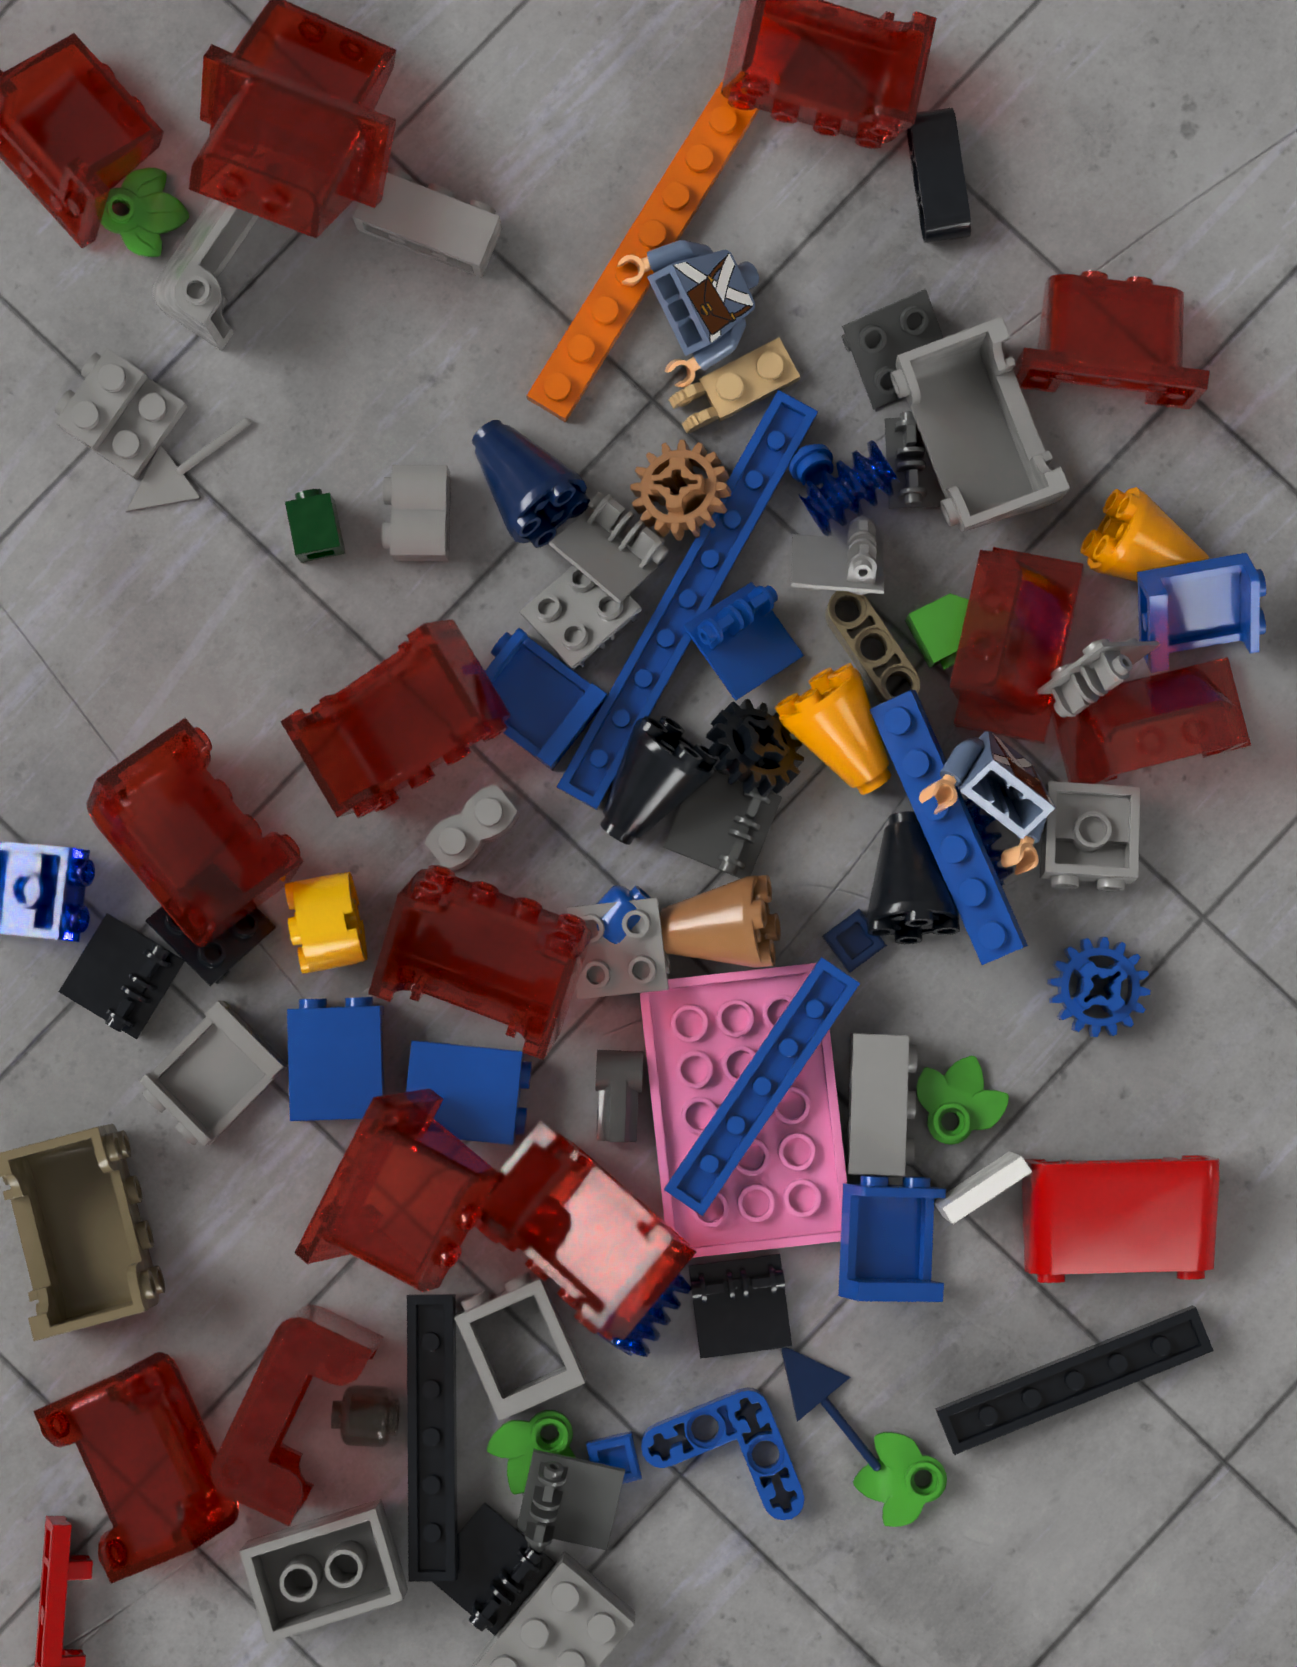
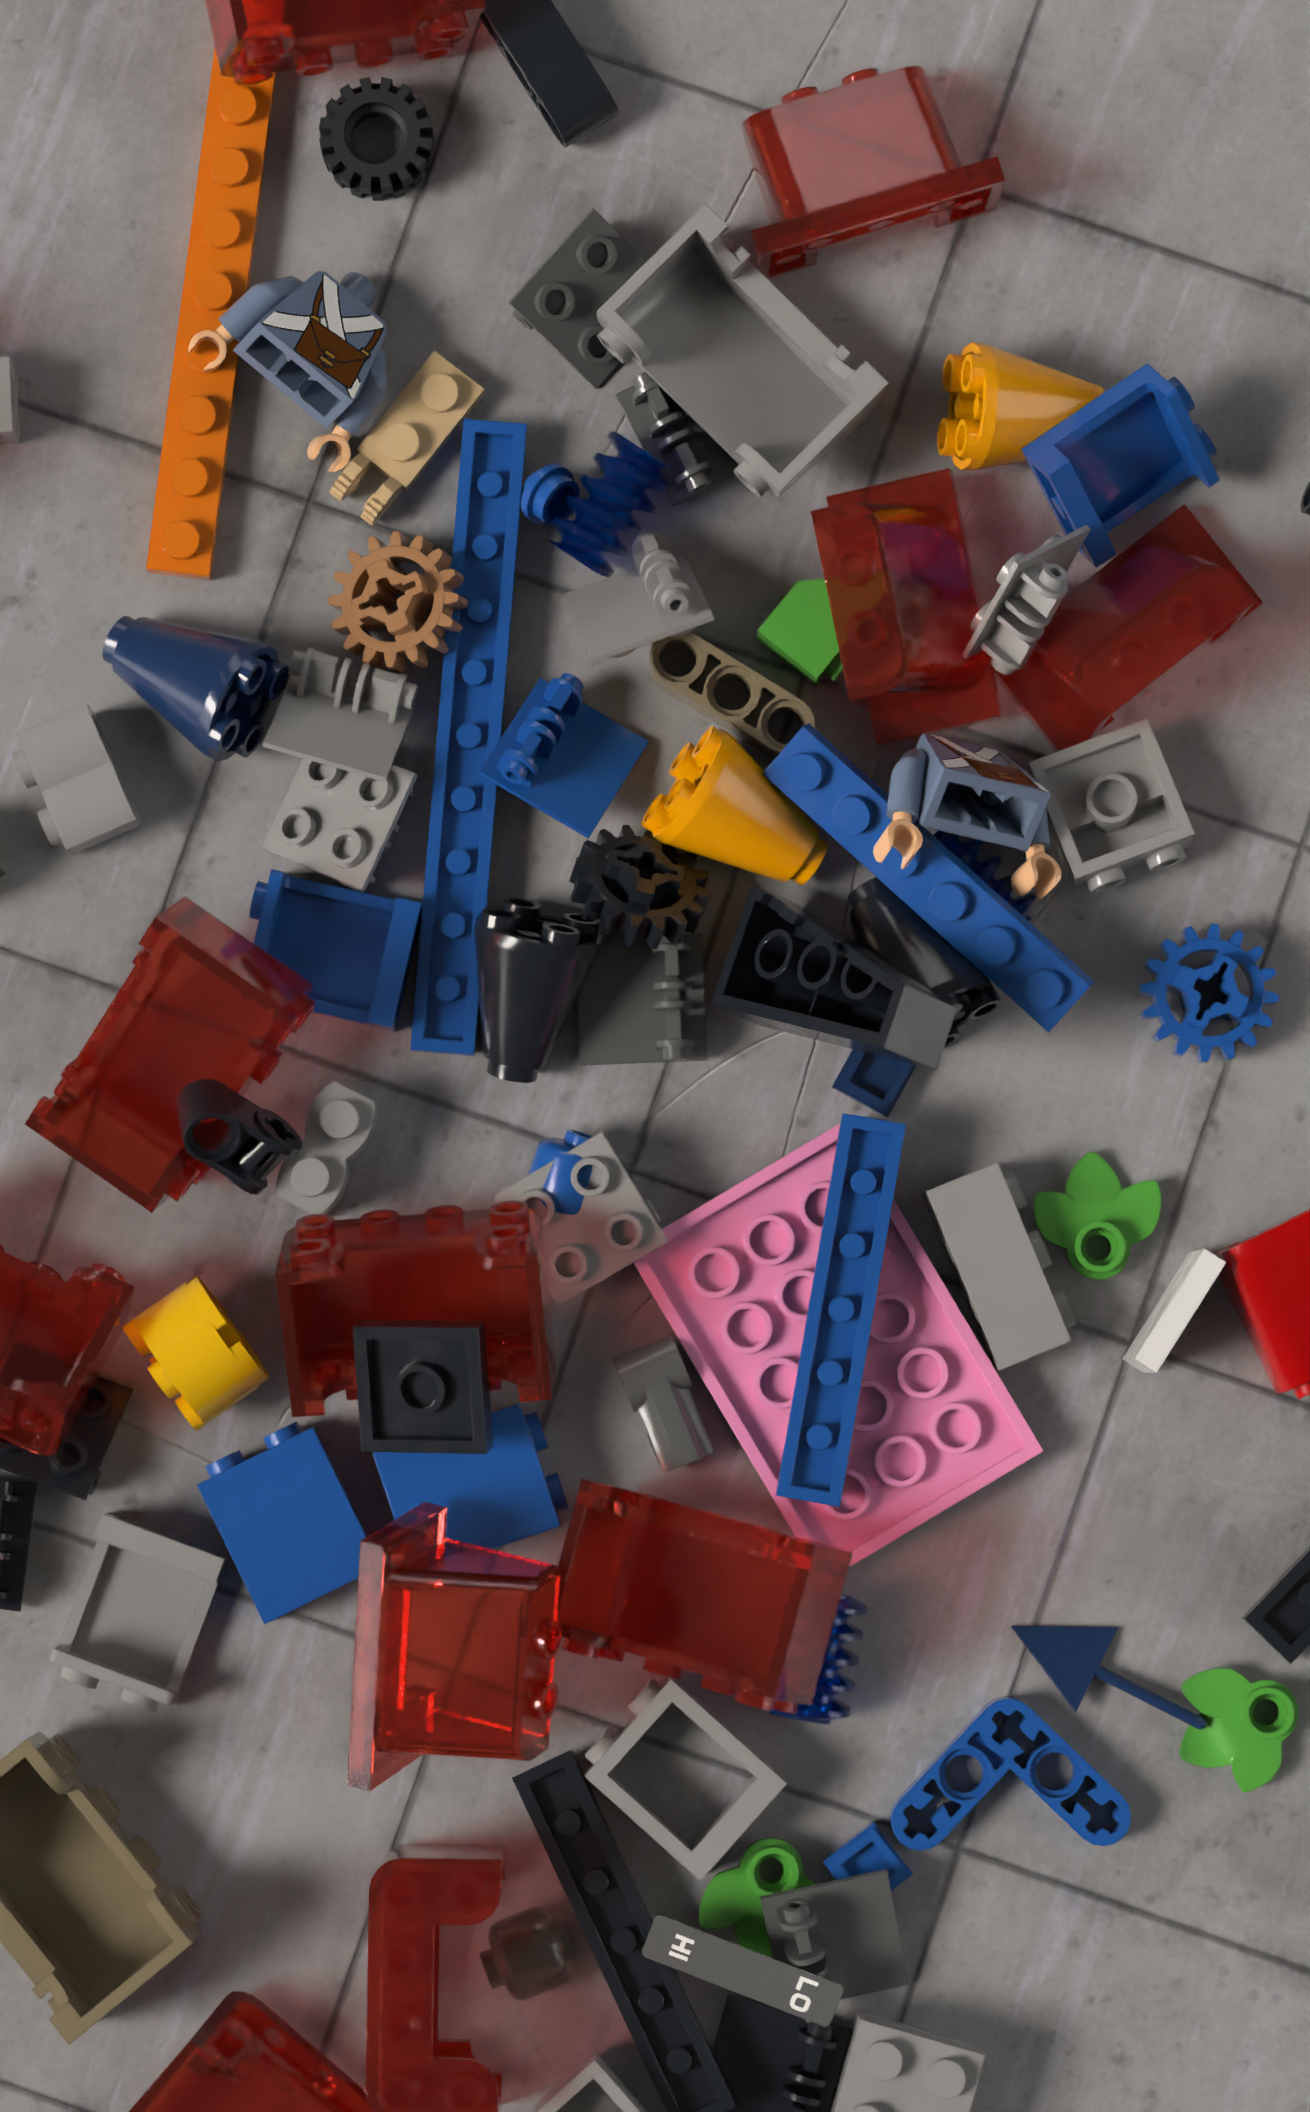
camera: 30 degrees left, 0 degrees up
medium nougat cone [660,875,781,968] -> none
black hinge [688,1254,792,1359] -> none
blue panel [838,1175,946,1302] -> none
none -> black piece [176,1079,302,1195]
none -> black tyre [319,77,434,201]
none -> black plate [353,1320,493,1454]
none -> dark grey sticker [642,1915,844,2027]
none -> black wedge [711,884,957,1070]

